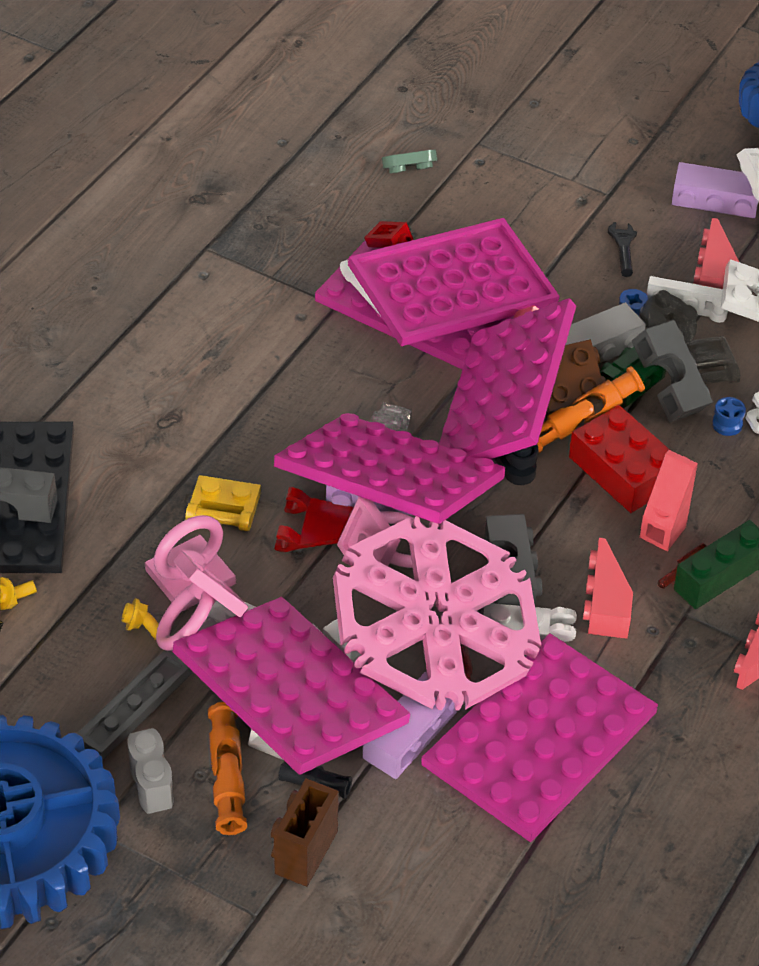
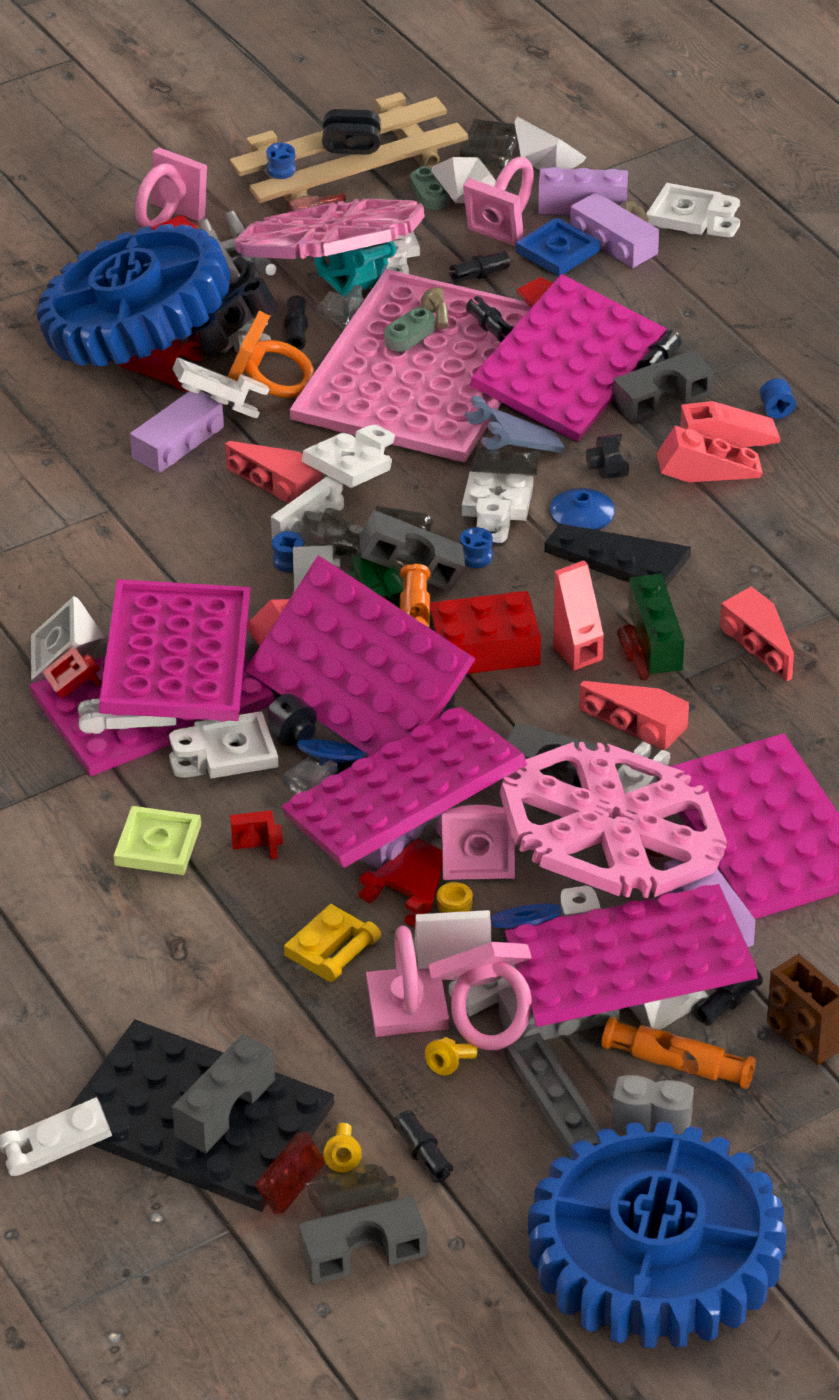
camera: 60 degrees left, 5 degrees down
black piece [608,222,637,277] -> none
none -> white slope [31,596,105,682]
none -> yellowish green plate [114,806,201,875]
none -> white plate [169,711,278,779]
none -> red bracket [230,810,283,859]
none -> black piece [268,693,317,746]
none -> blue dish [297,739,367,770]
none -> black pin [392,1110,453,1183]
none -> white slope [414,910,491,969]
none -> yellow tile [437,882,473,913]
none -> blue dish [490,903,562,930]

